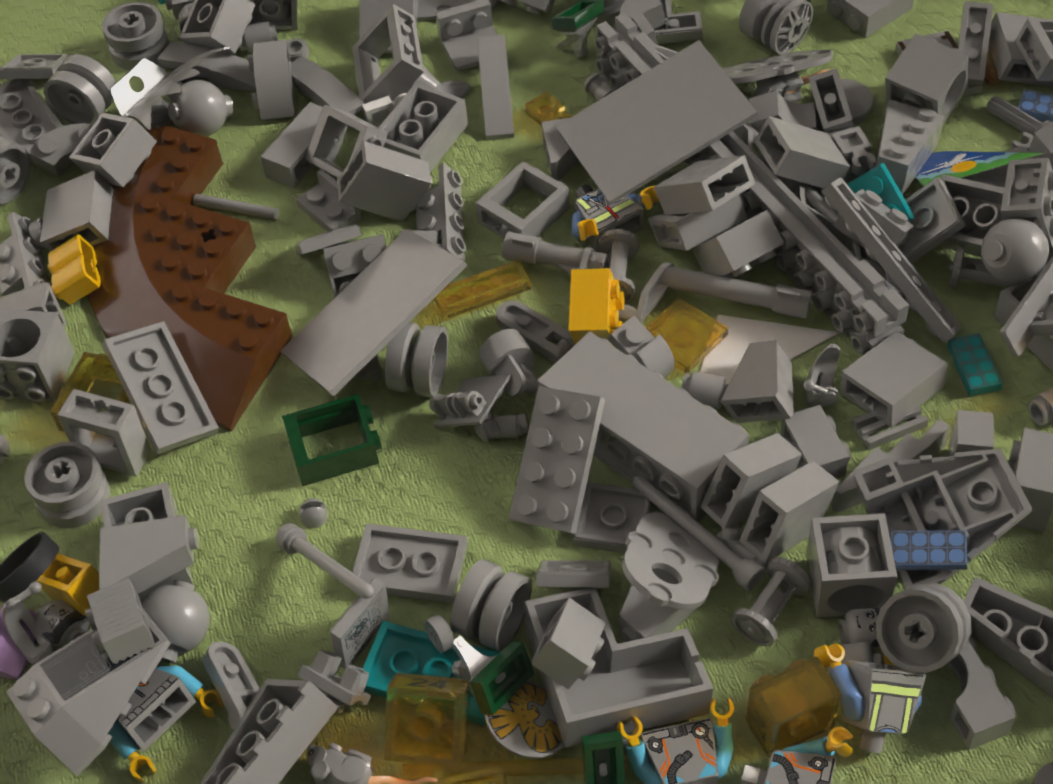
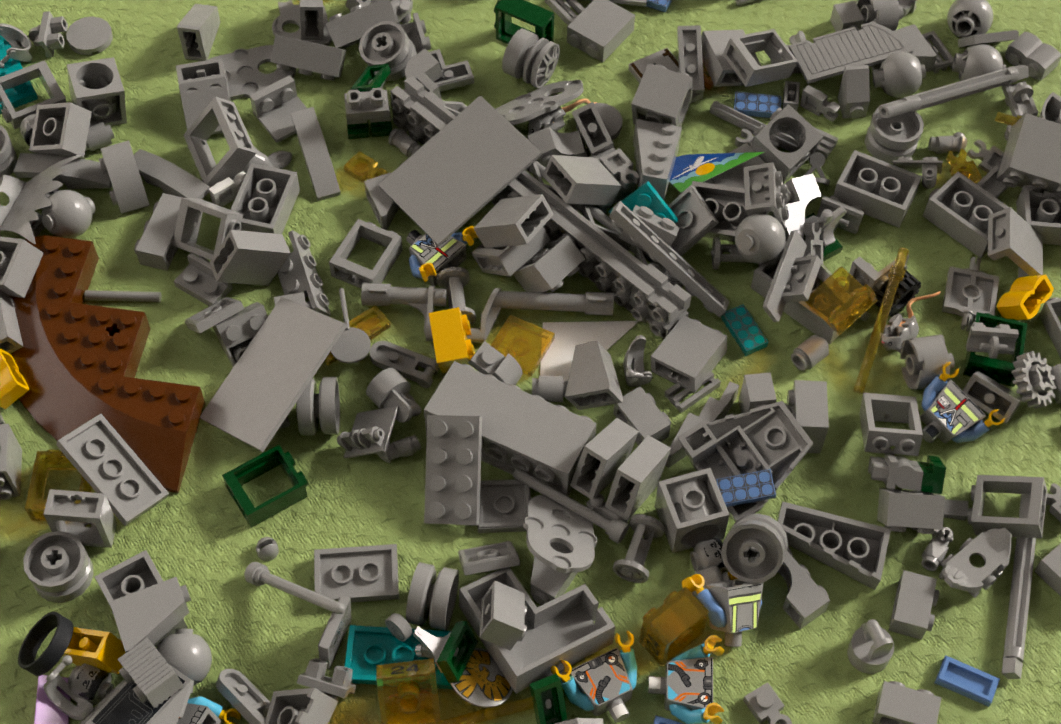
camera: 20 degrees left, 5 degrees up
light grey tile [287,38,309,62] -> none
none -> light grey piece [331,288,371,363]
none -> light grey hips [344,88,392,139]

